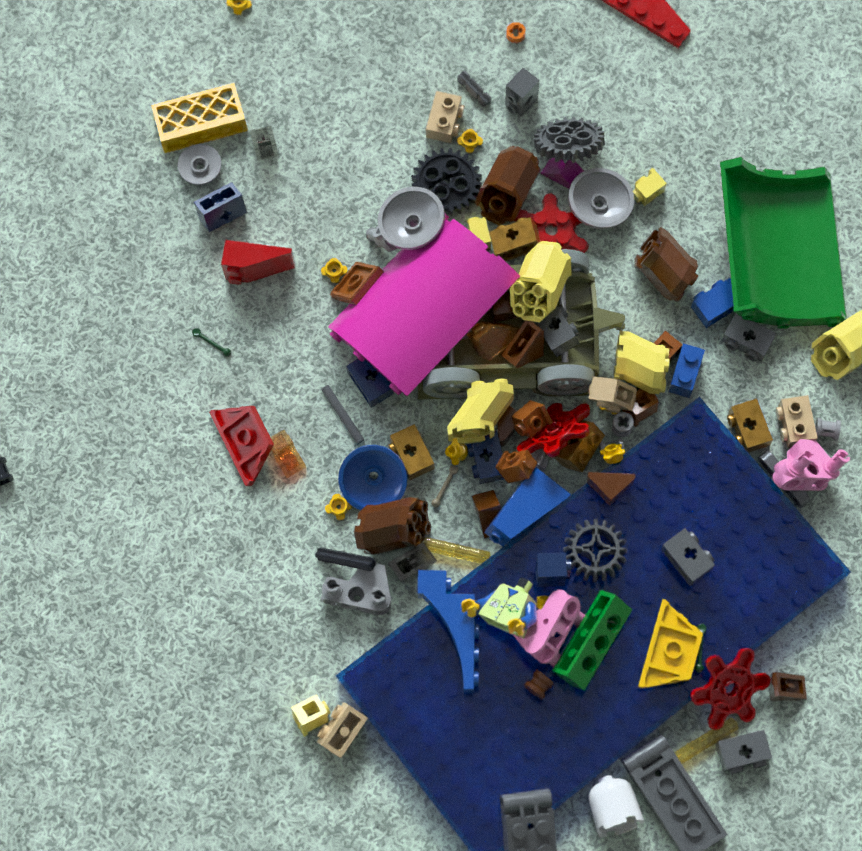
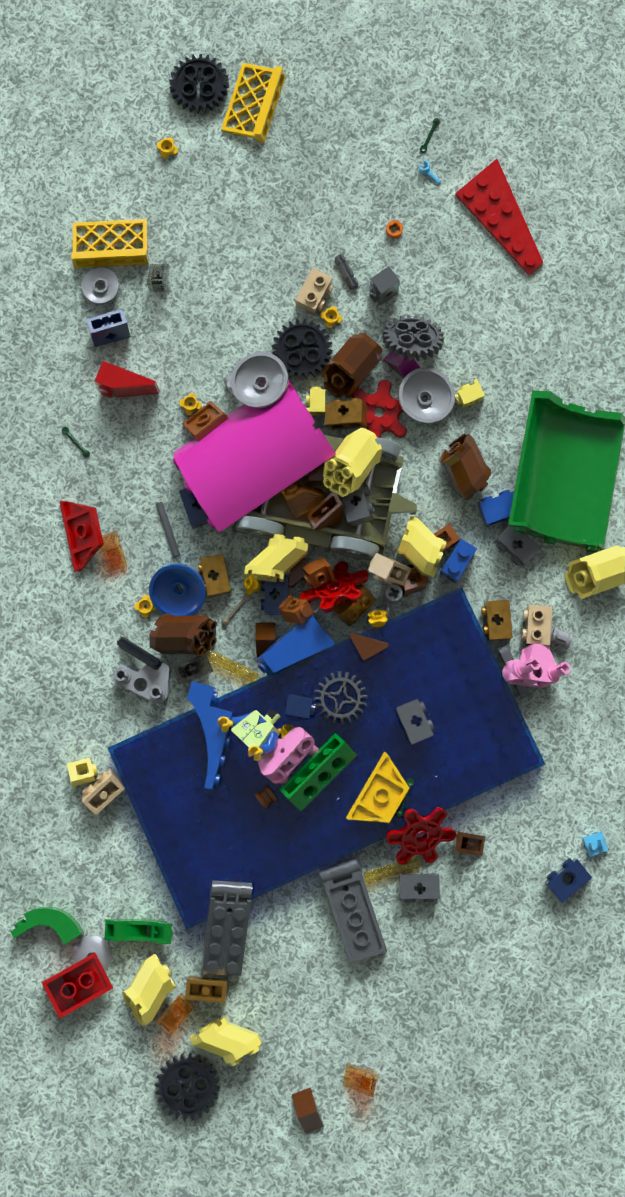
camera: 15 degrees right, 10 degrees up
white cylinder [588,775,644,837] -> none

